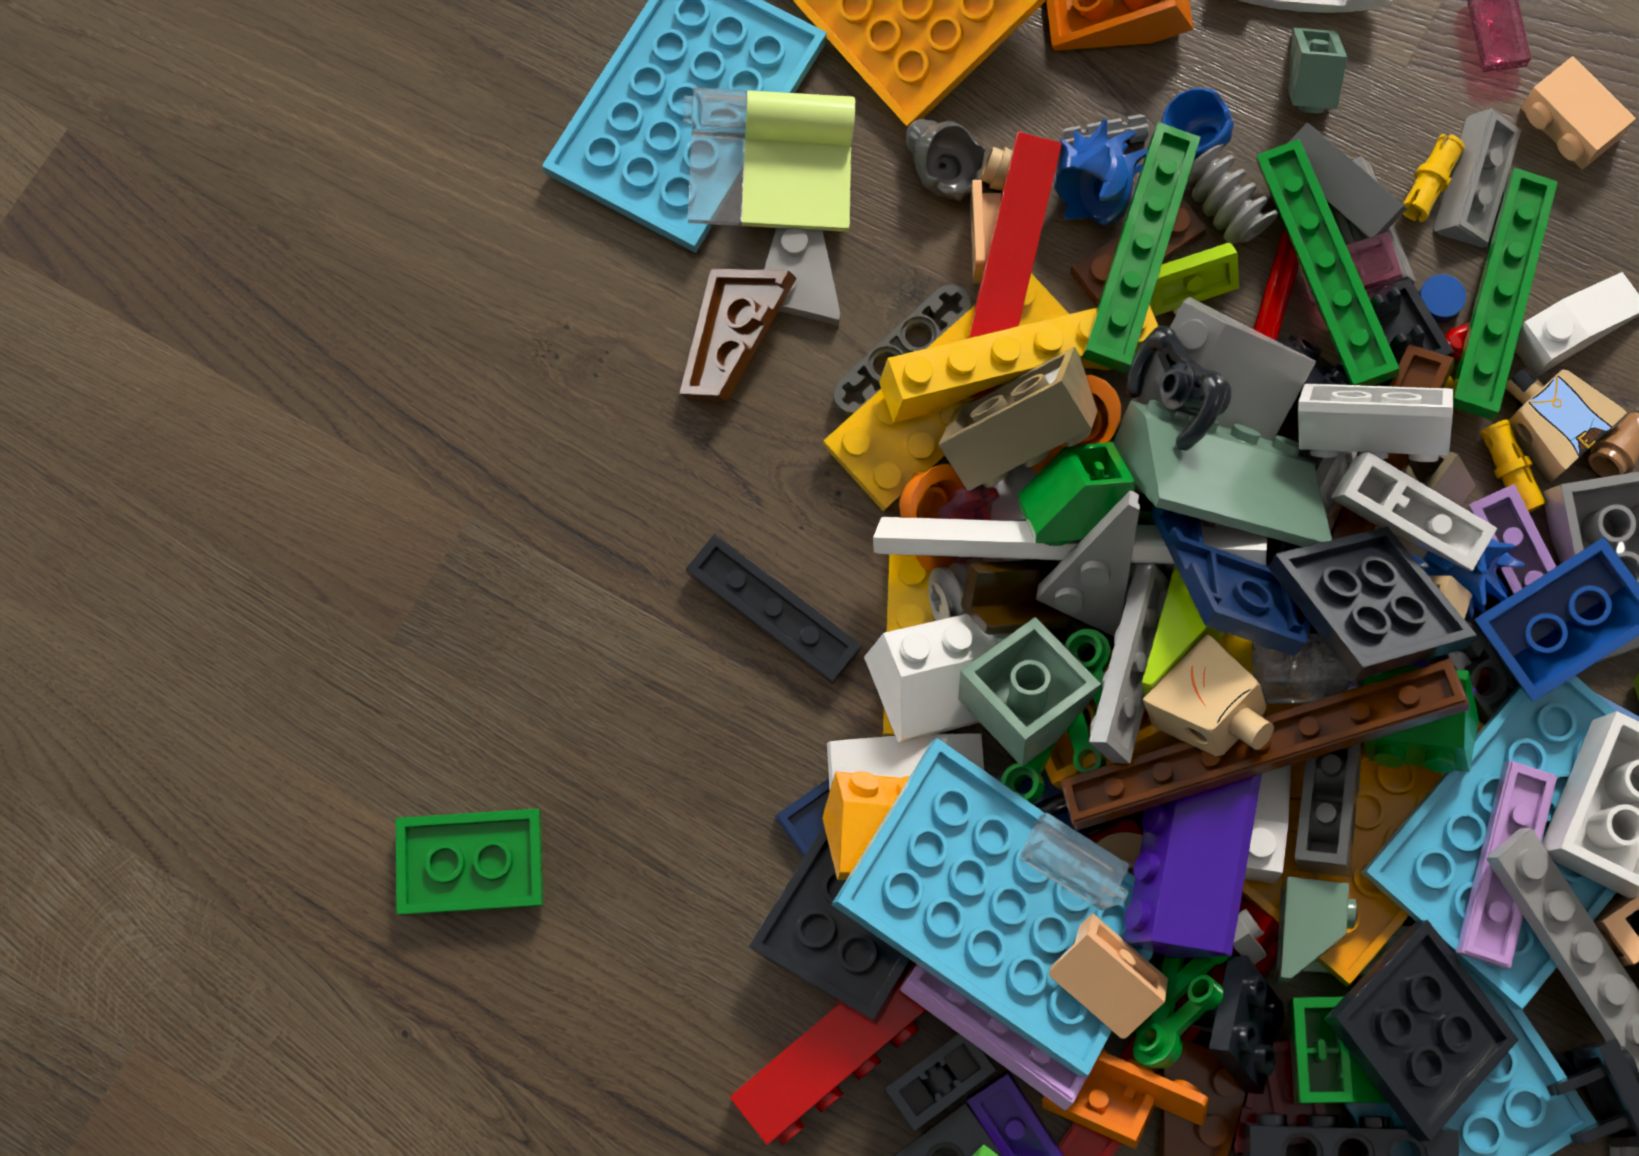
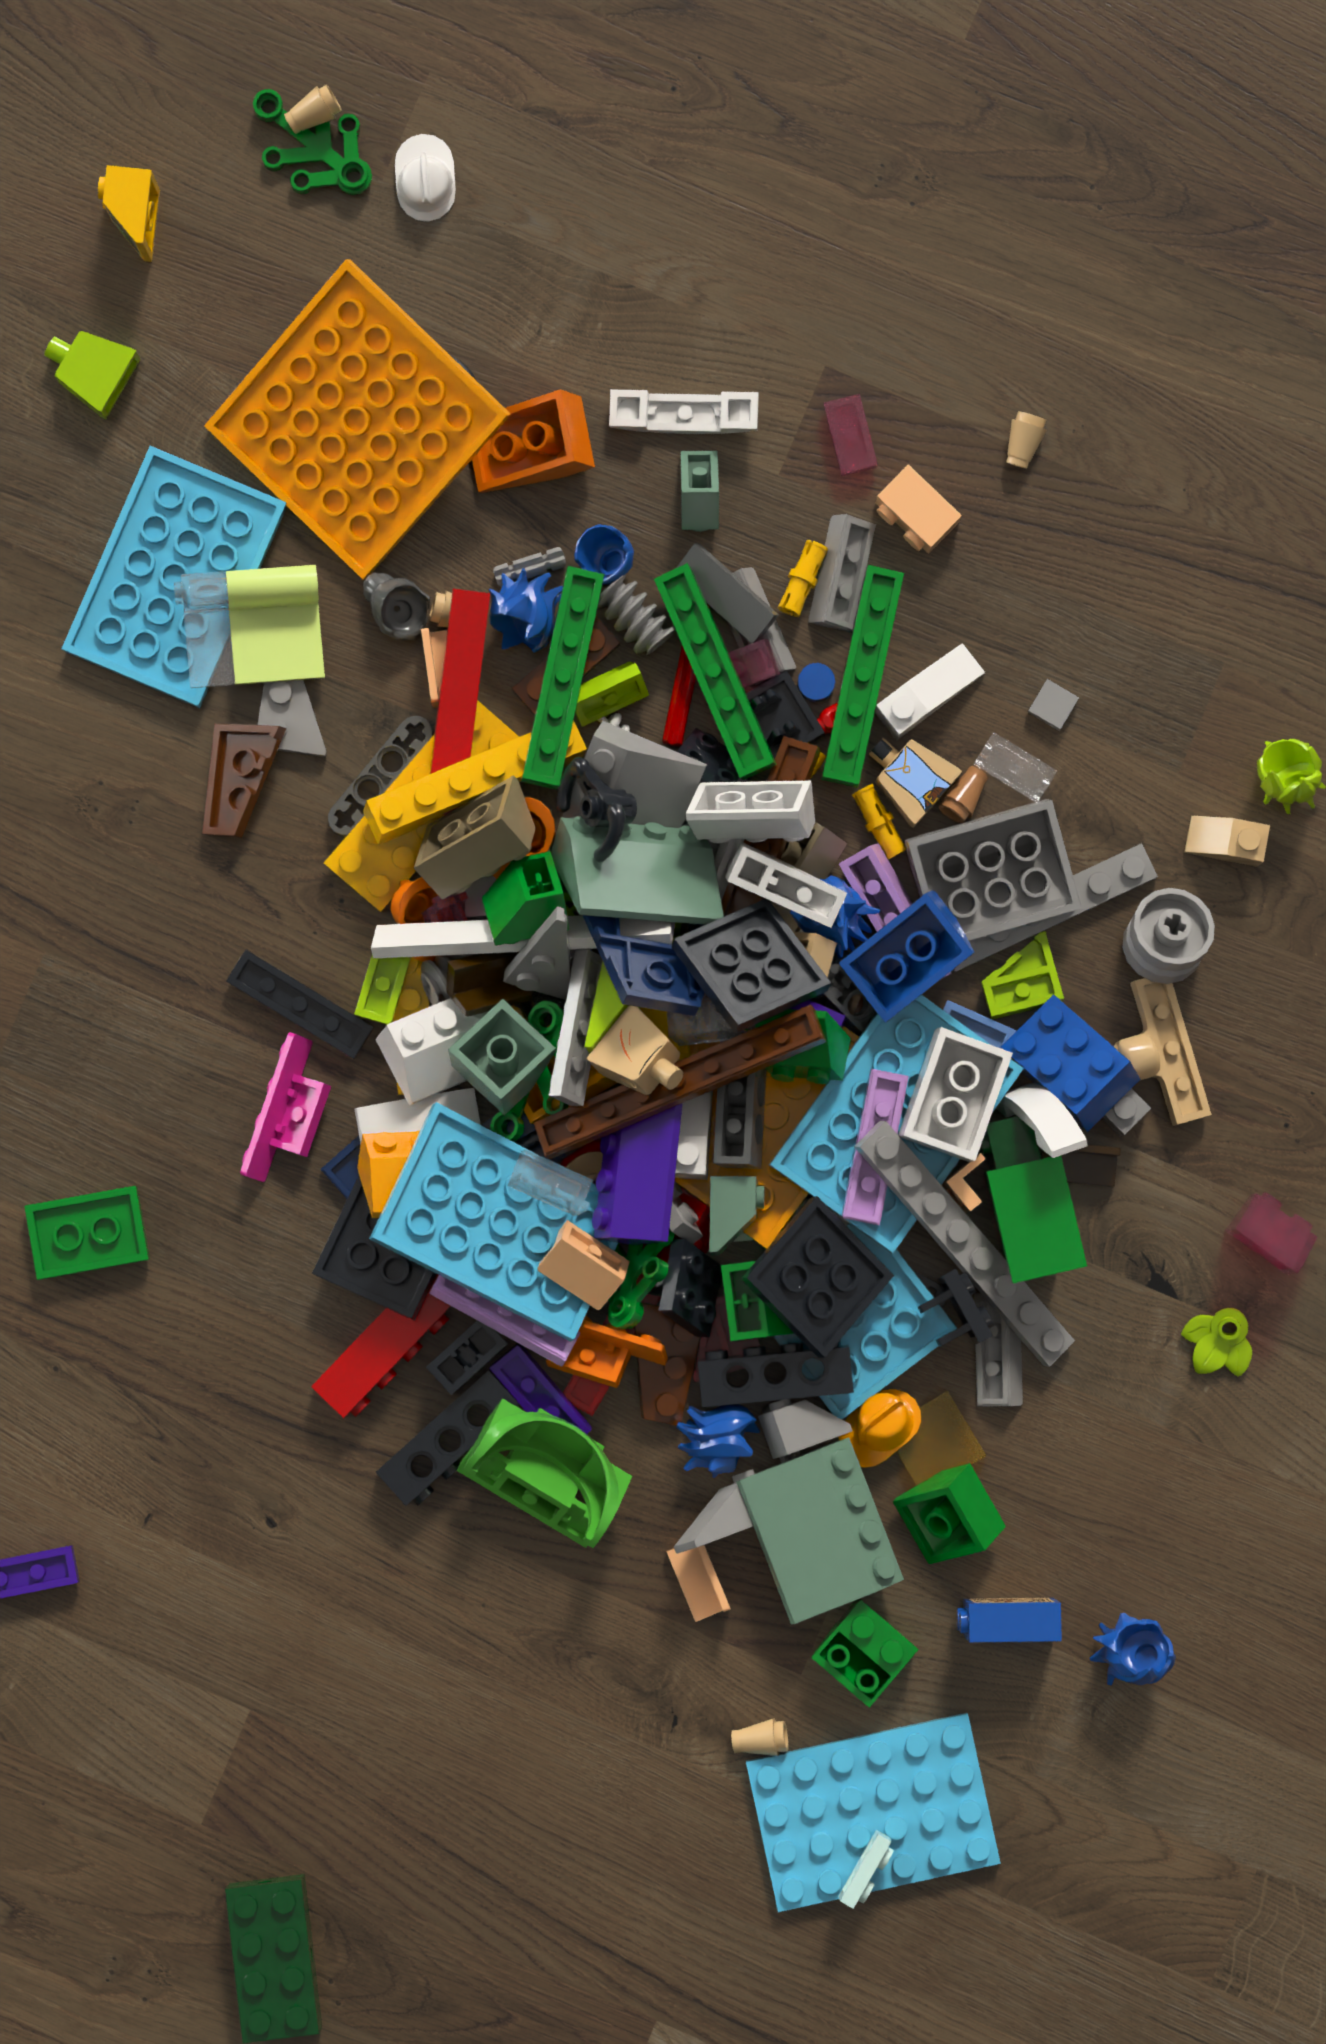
camera: 15 degrees left, 10 degrees up
none -> dark pink bracket [240,1032,331,1182]
none -> lime panel [354,955,411,1025]

